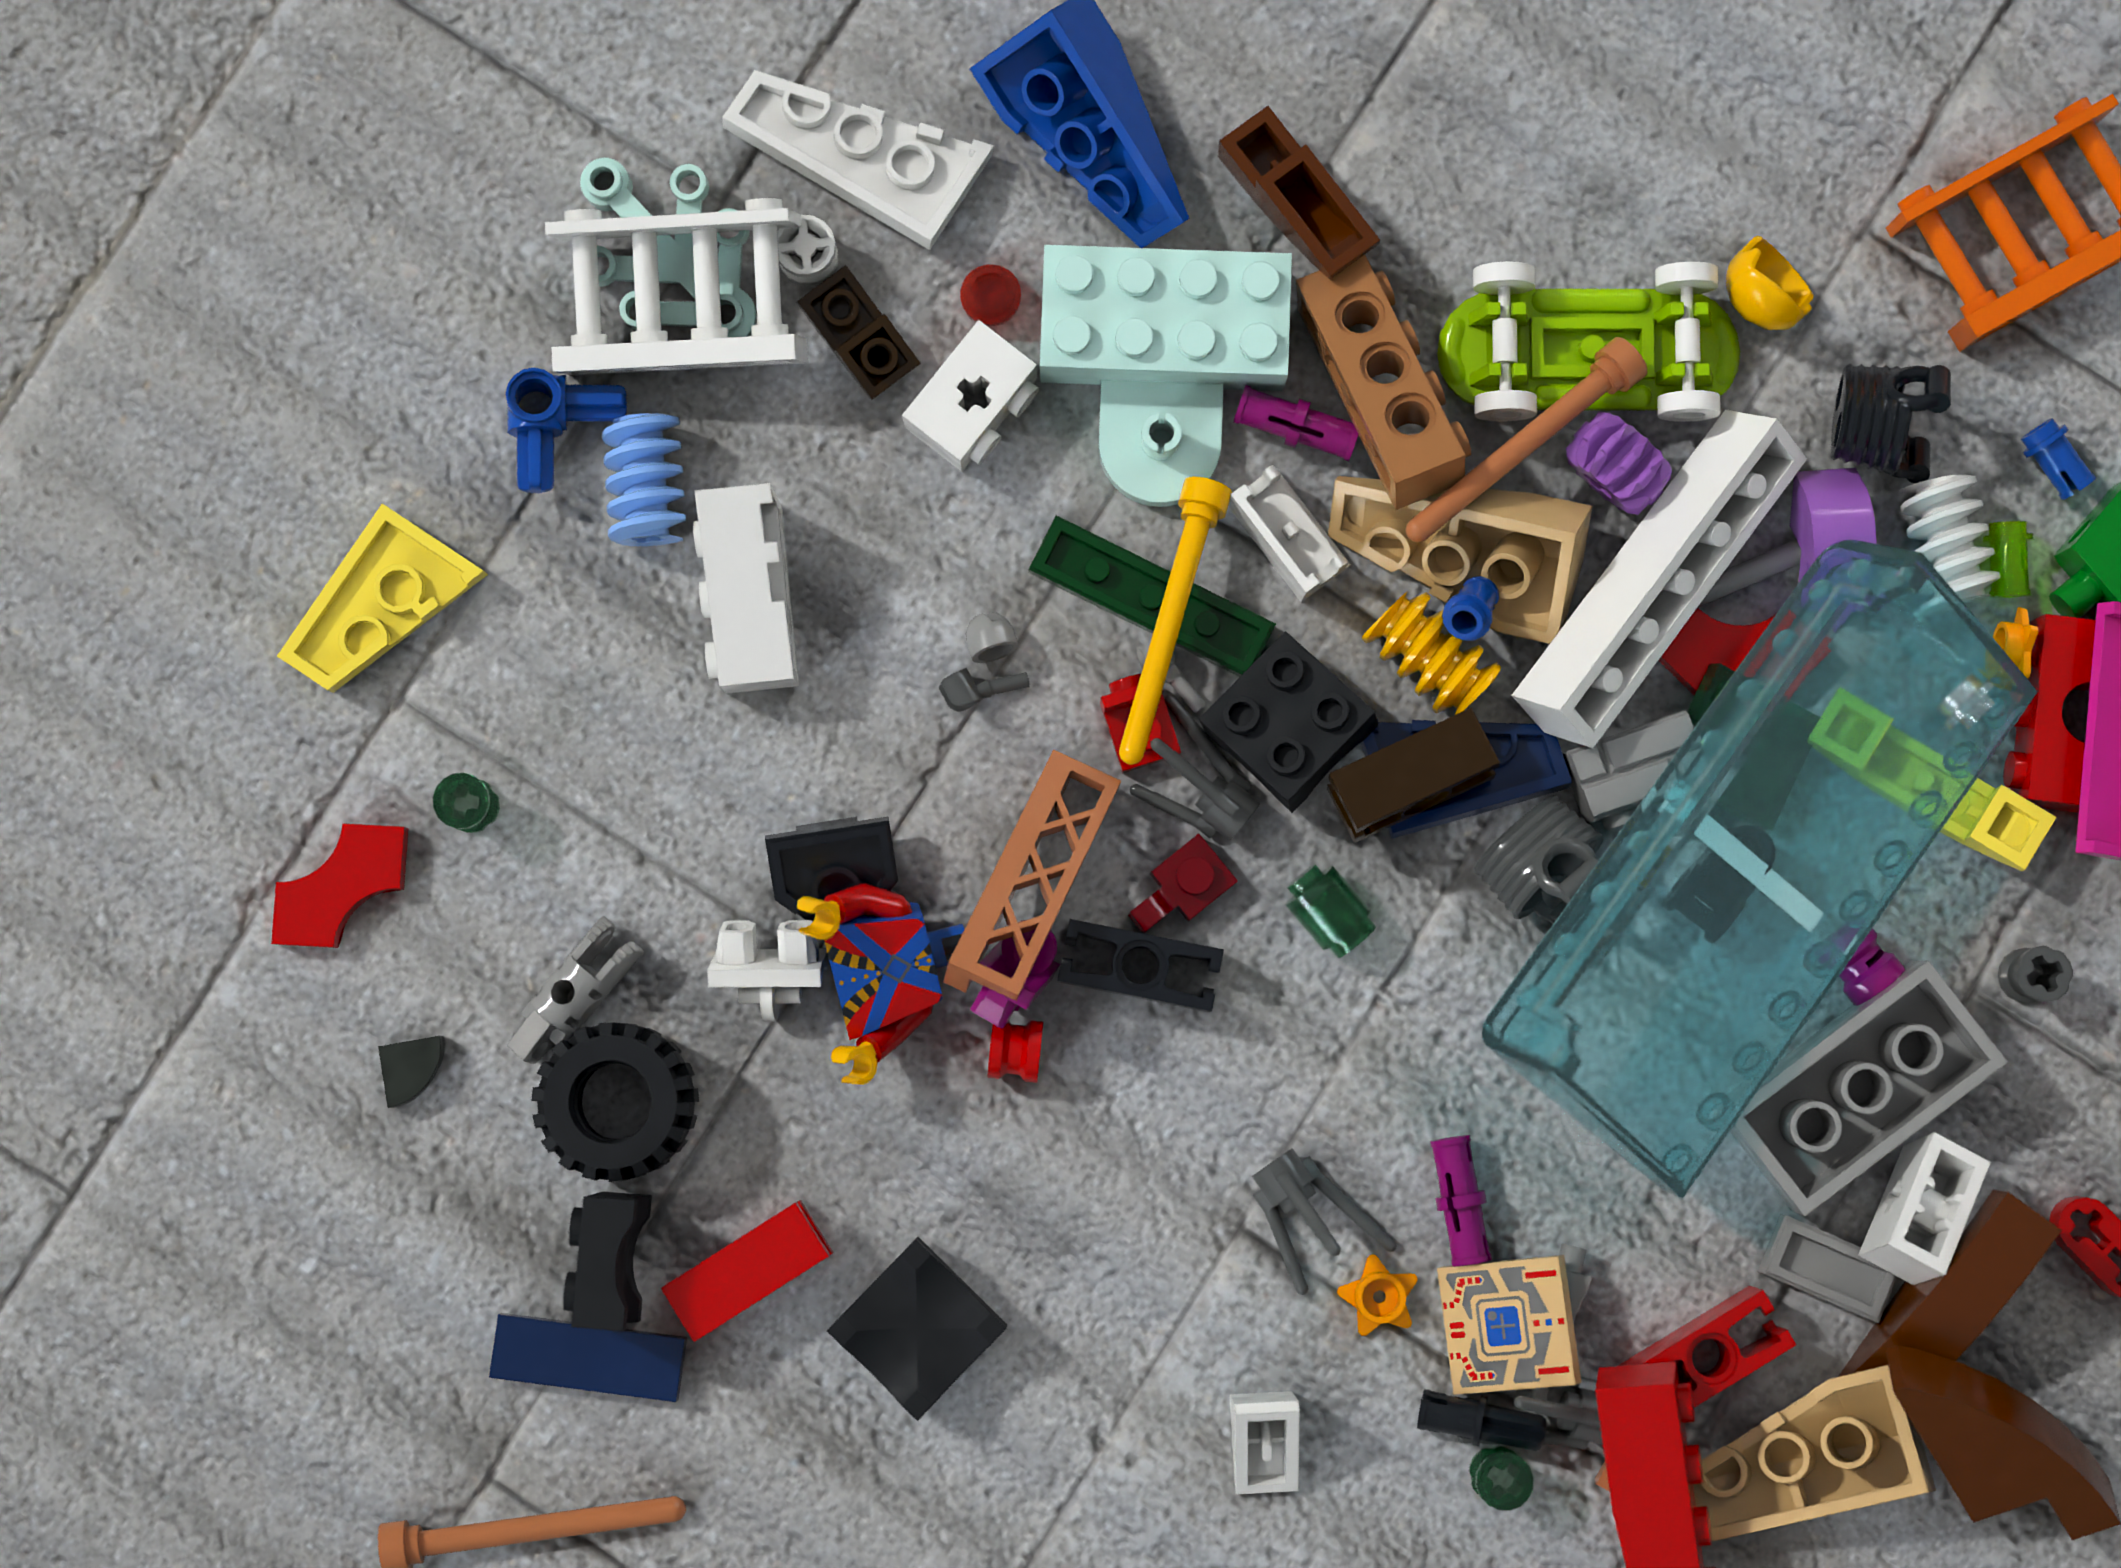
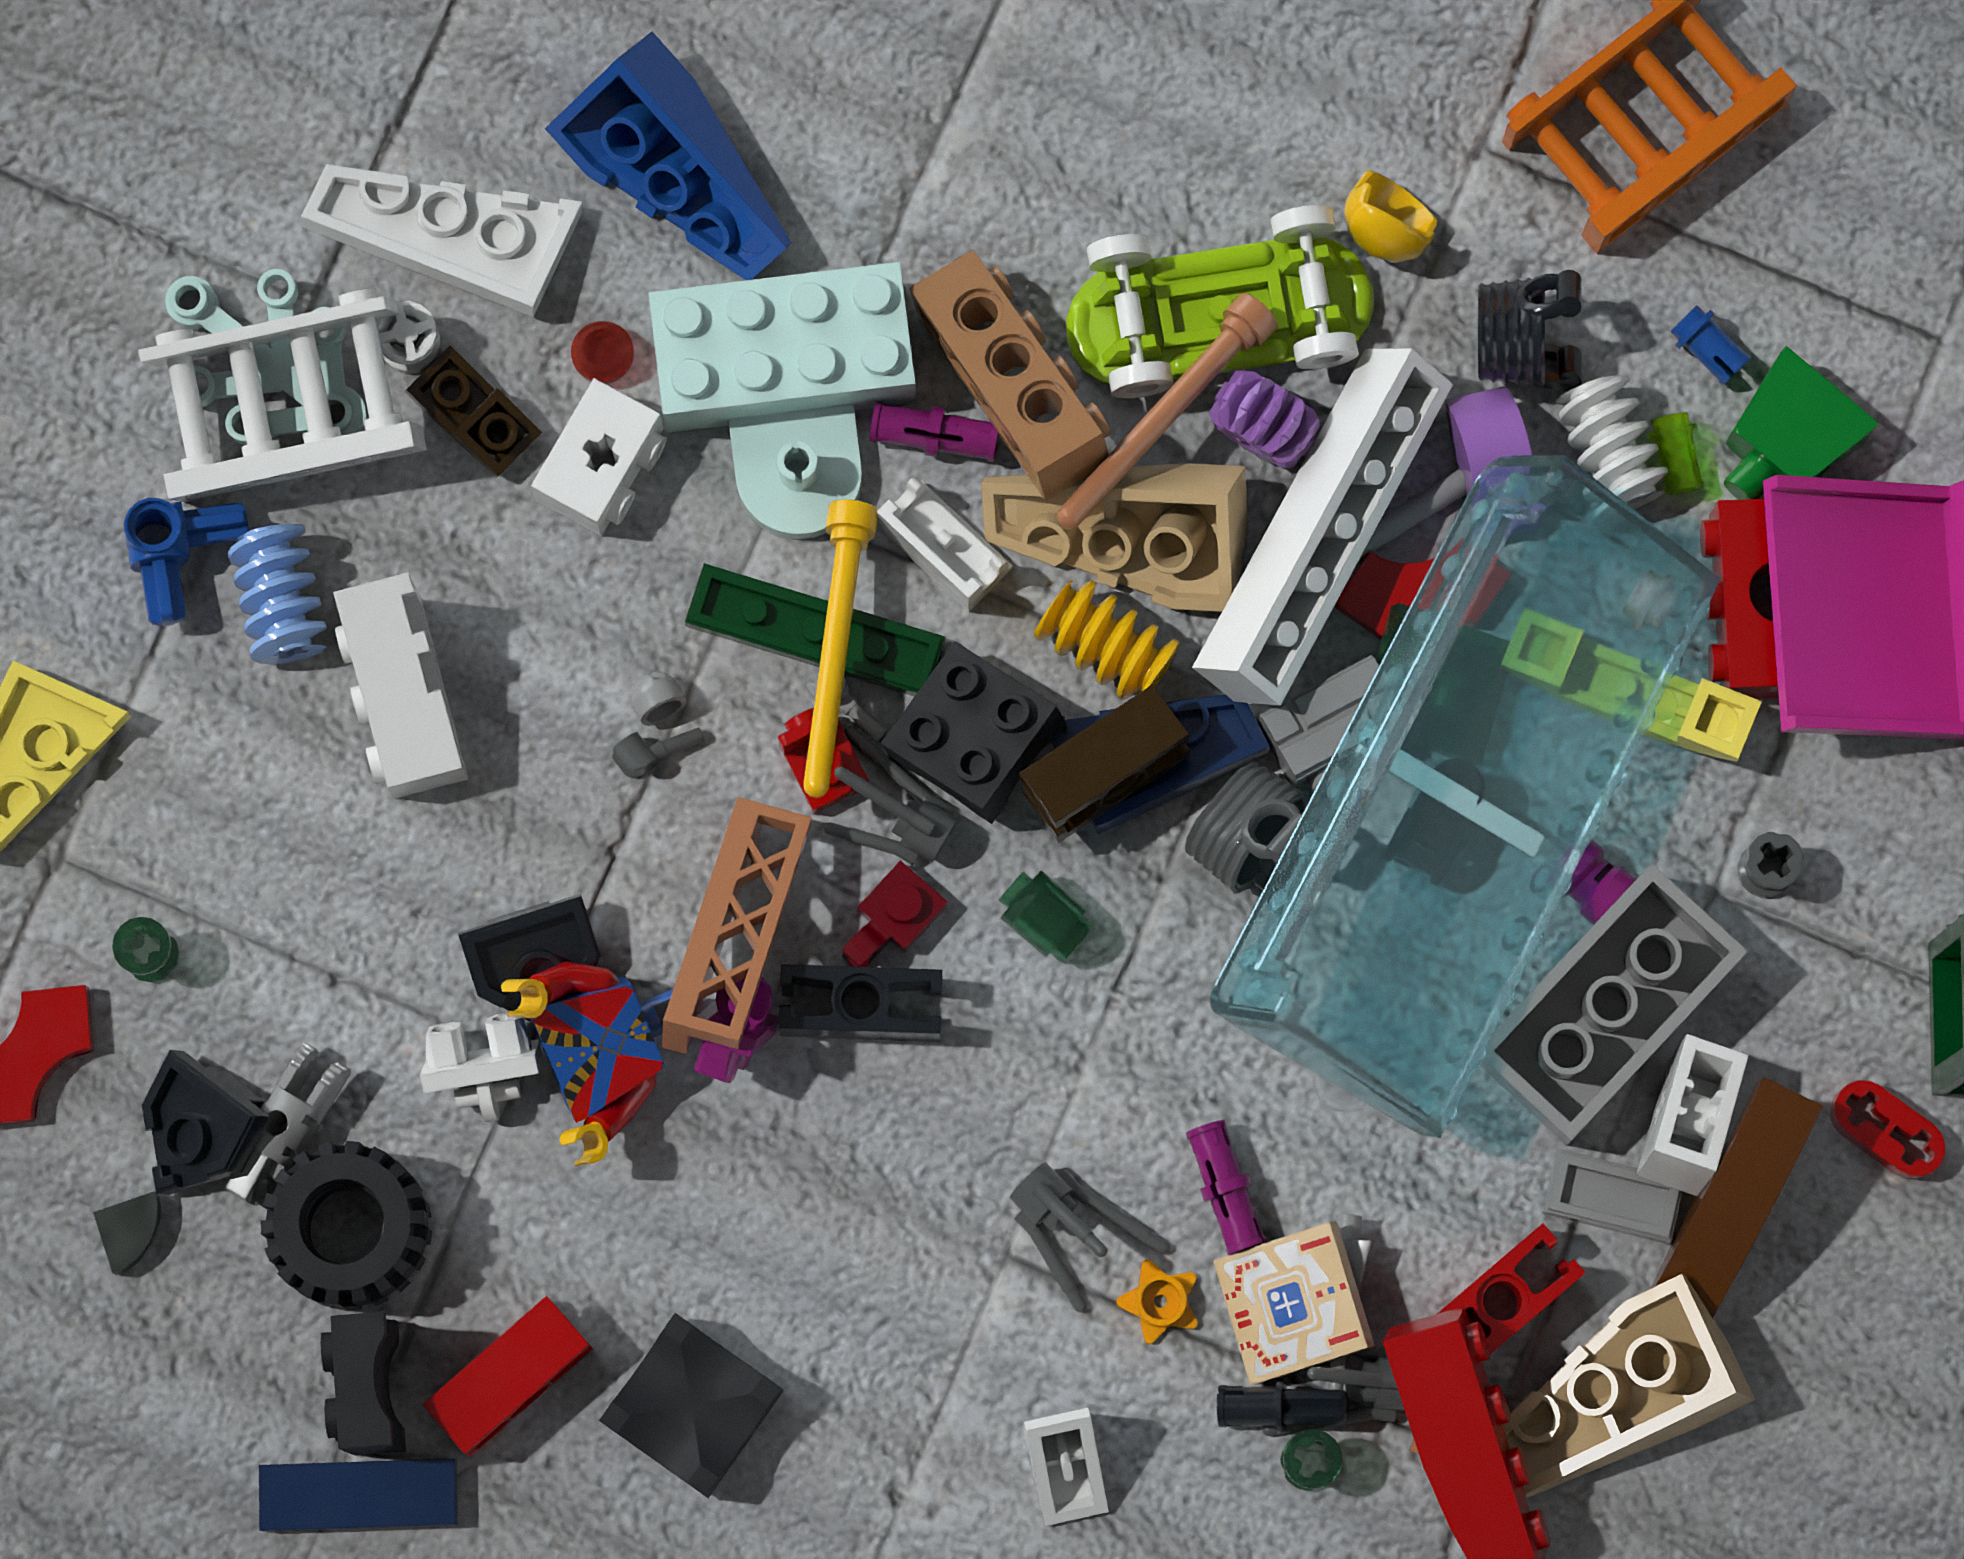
camera: 10 degrees left, 5 degrees down
red wheel [987,1020,1044,1083] -> none
reddish brown slope [1218,106,1380,279] -> none
blue pin [1442,576,1499,641] -> none
reddish brown slope [1885,1345,2121,1540] -> none
light orange plate [1990,607,2038,686] -> none
none -> black plate [141,1050,270,1195]

